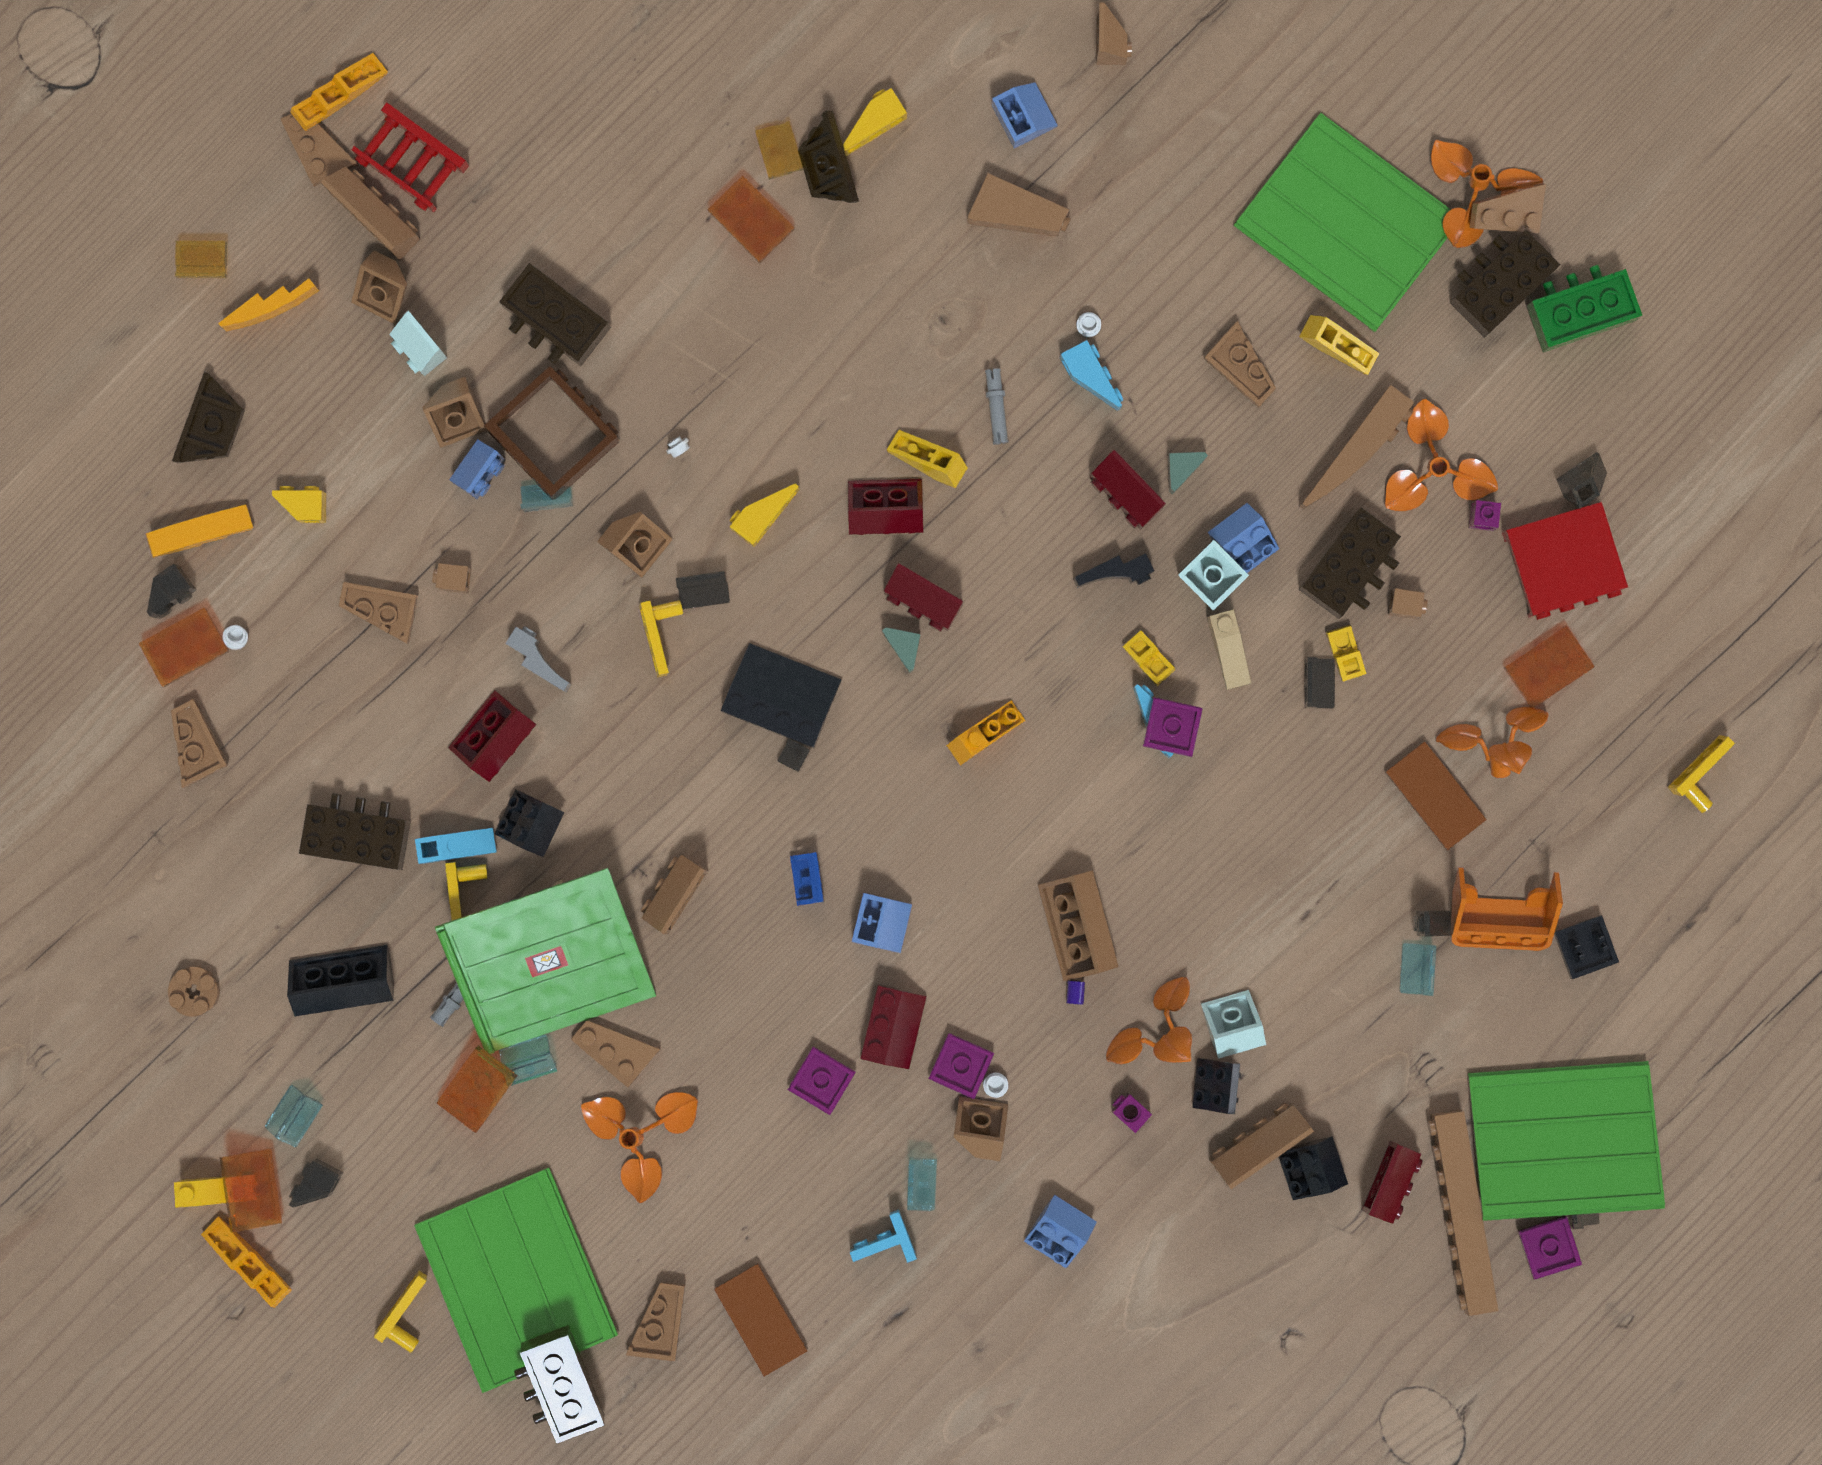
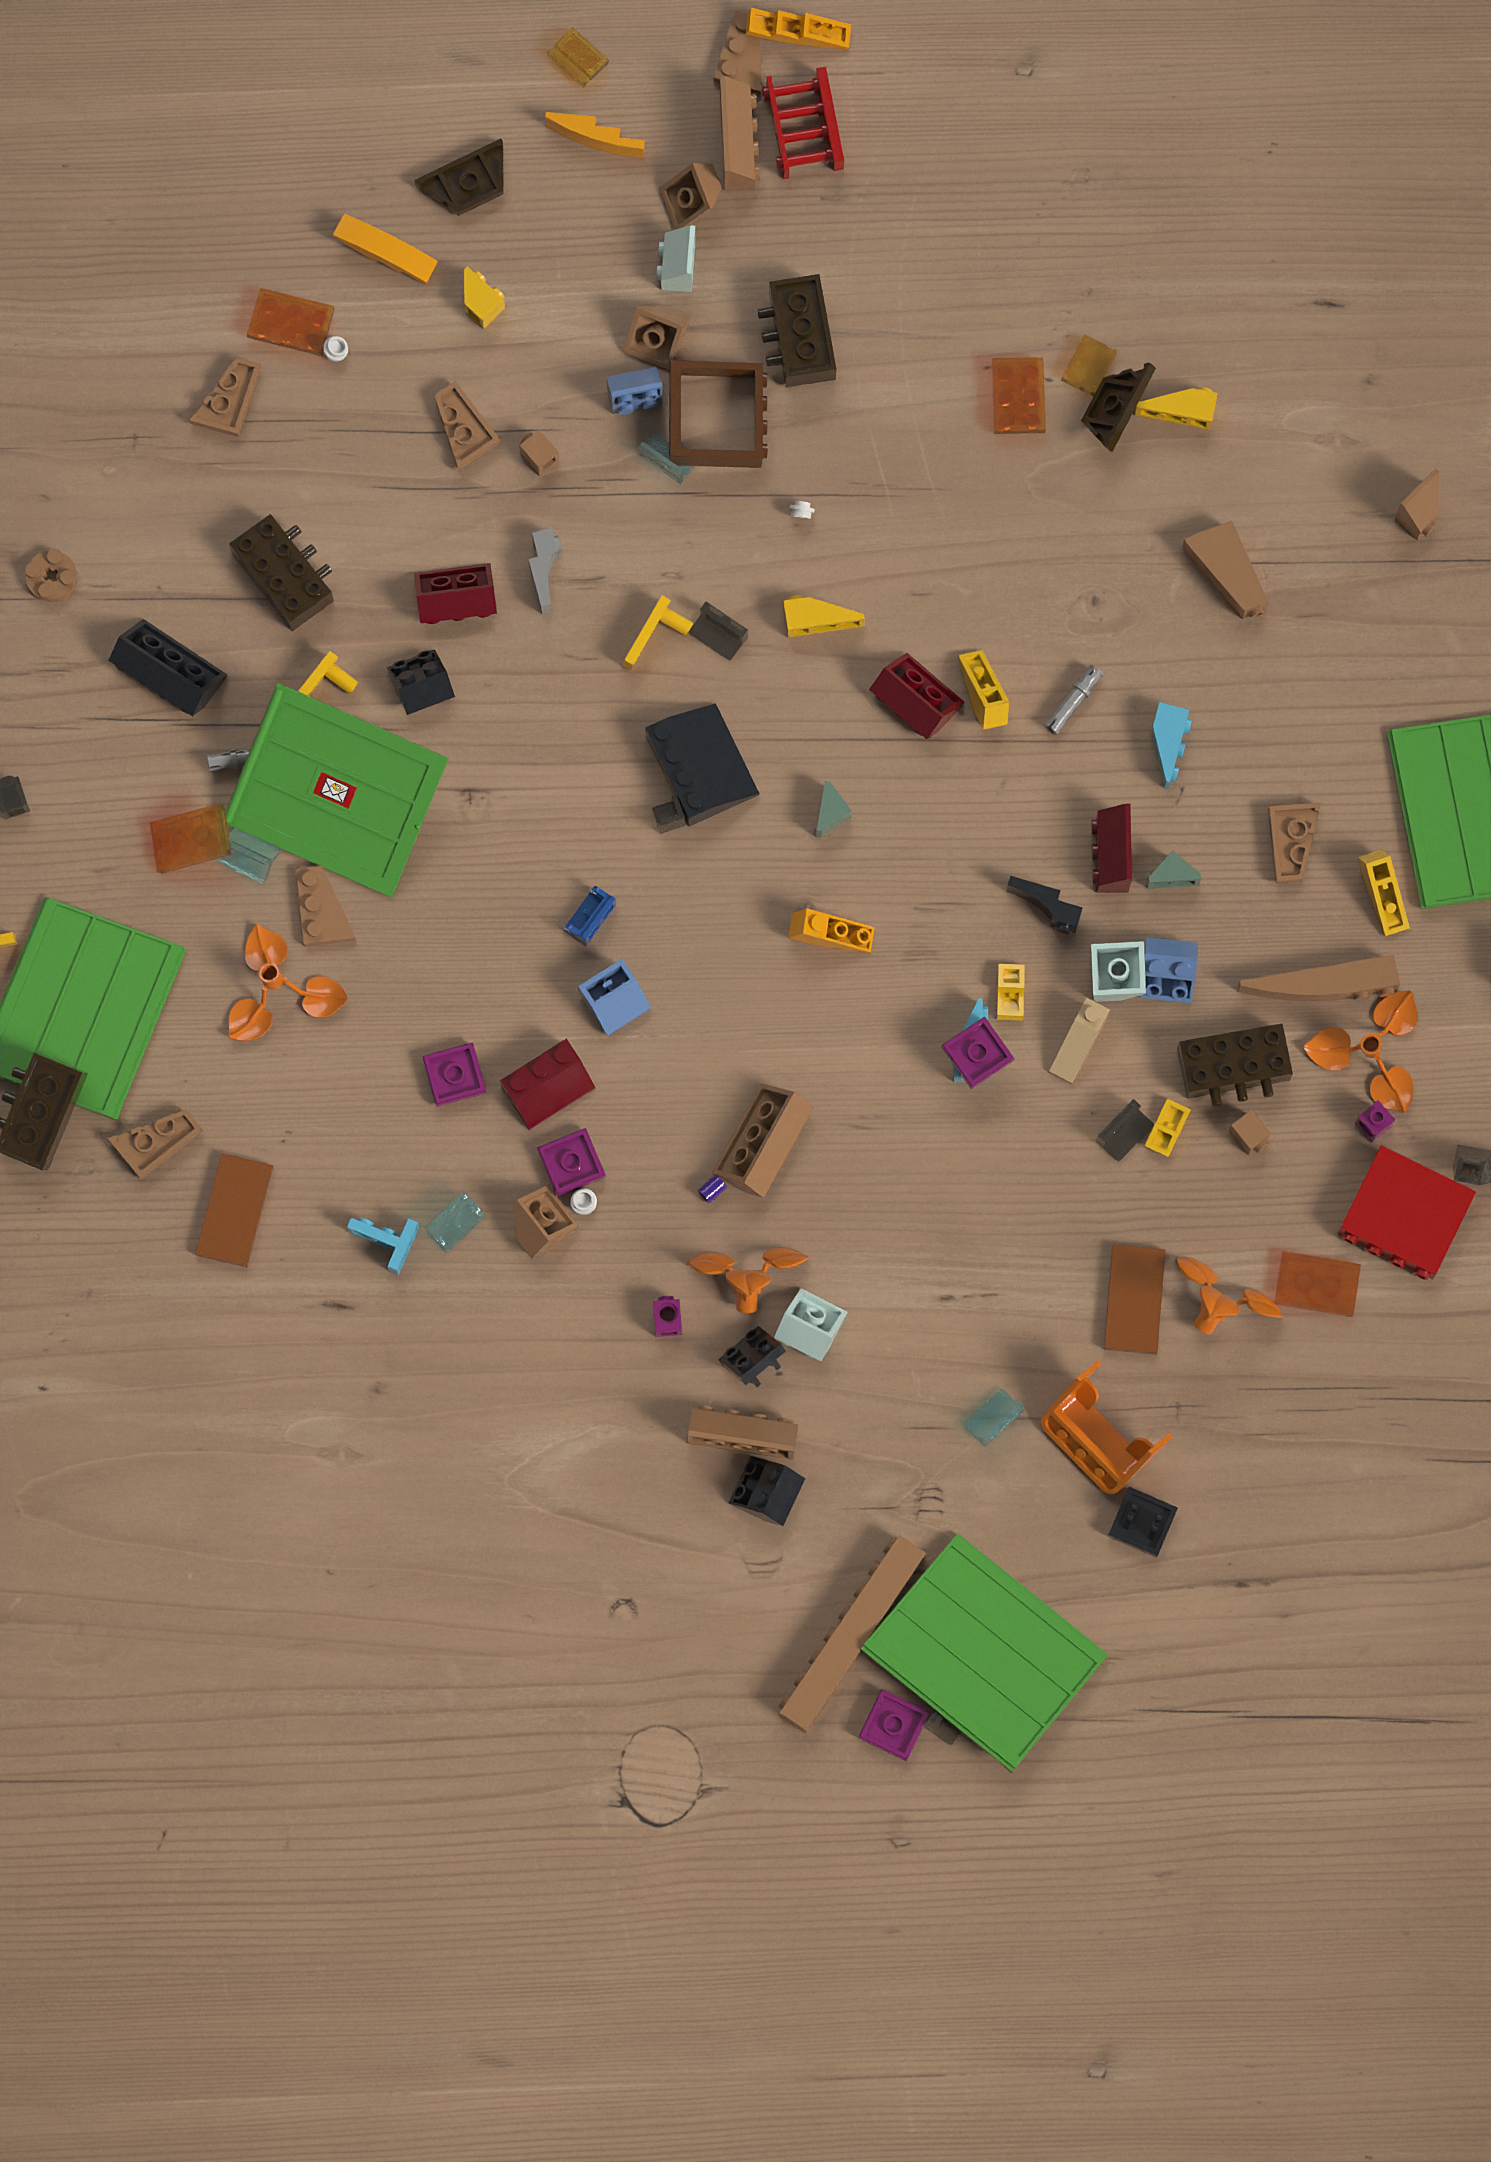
camera: 40 degrees right, 10 degrees down
clear smoke slope [147,564,196,619] -> none
clear light blue panel [265,1085,323,1147] -> none
medium azure slope [415,828,497,864] -> none
medium nougat slope [597,512,673,577] -> none
medium nougat slope [641,855,708,935] -> none
dark red slope [884,563,963,632] -> none
medium blue slope [991,83,1058,149] -> none
medium blue slope [1024,1195,1097,1268] -> none
white plate [1076,312,1101,337] -> none
dark red slope [1362,1141,1423,1224] -> none
clear smoke slope [1412,910,1451,937] -> none
yellow piece [1667,735,1735,813] -> none

